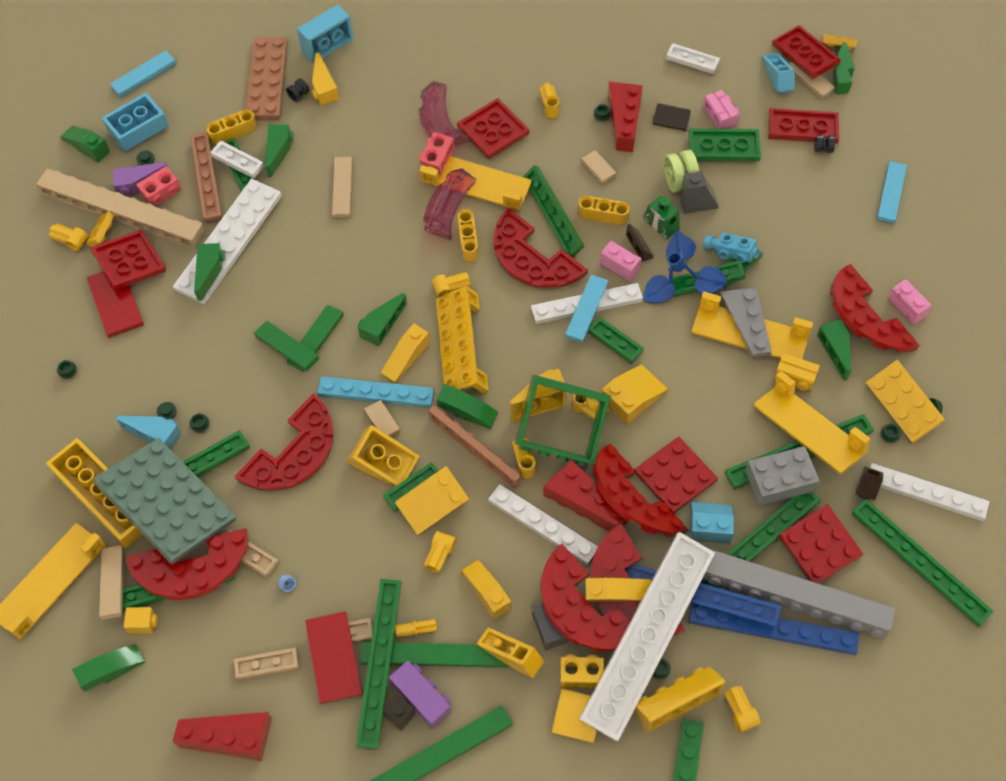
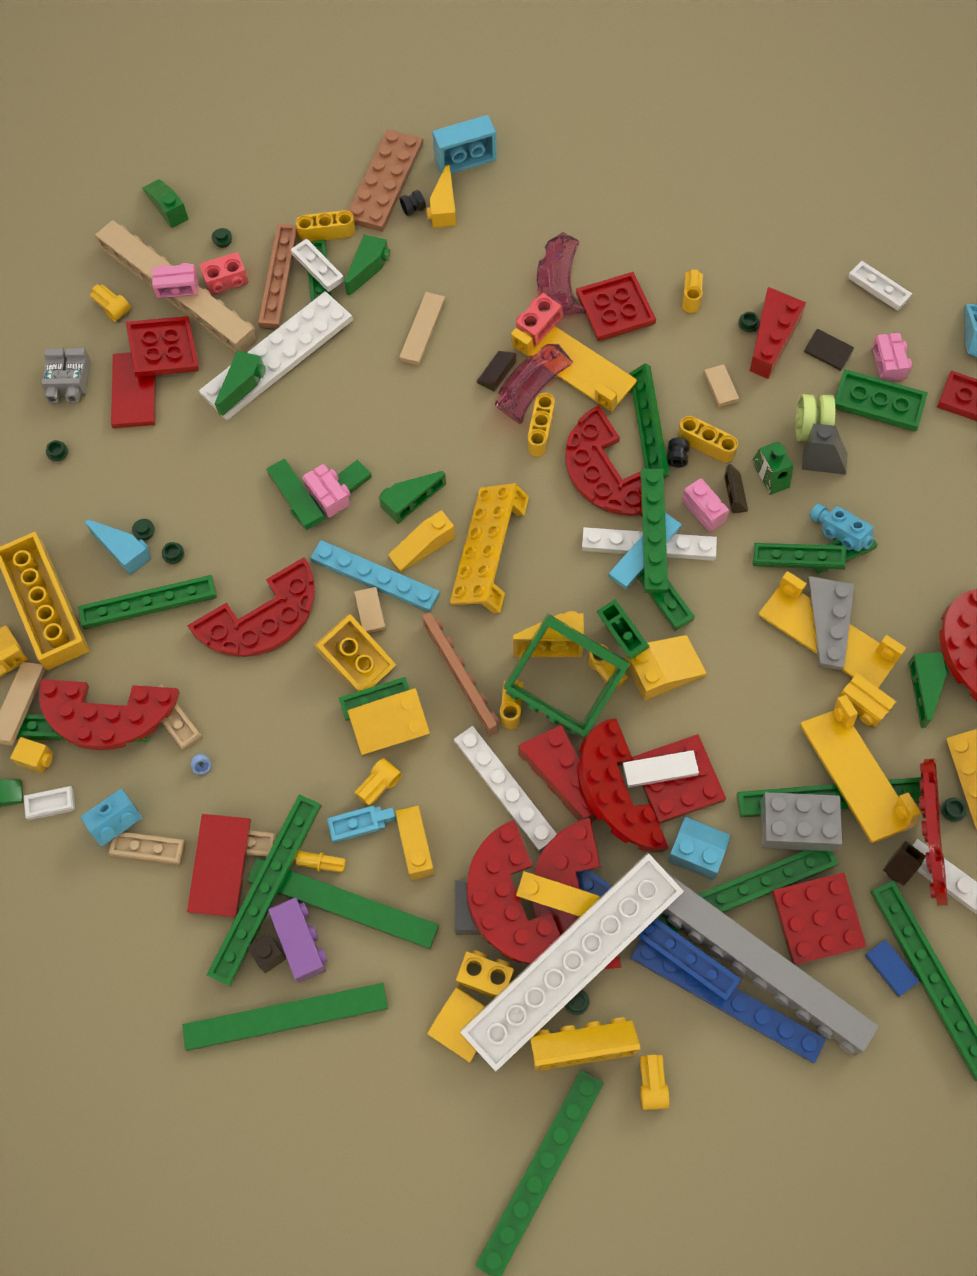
camera: 20 degrees right, 5 degrees up
yellow plate [86,211,115,247] -> none
sand green plate [93,438,236,565] -> none
medium azure brick [102,93,169,152] -> none
medium azure tile [110,50,176,98] -> none
medium lavender slope [113,162,168,196] -> none
red wedge [172,712,272,761] -> none
yellow piece [432,272,471,298] -> none
green slope [437,384,498,429] -> none
yellow slope [477,627,544,678] -> none
blue plant [643,230,727,304] -> none
none -> white tile [24,786,76,820]
none -> light grey hips [41,348,91,403]
none -> medium azure brick [80,788,143,847]
none -> bright pink brick [152,263,199,298]
none -> bright pink brick [302,464,351,518]
none -> medium azure hinge [327,806,396,844]
none -> dark brown slope [477,351,516,392]
none -> green slope [596,599,650,660]
none -> white tile [622,750,699,788]
none -> green plate [640,469,668,593]
none -> black wheel [667,438,690,468]
none -> blue tile [865,939,919,997]
none -> red plate [919,758,948,906]

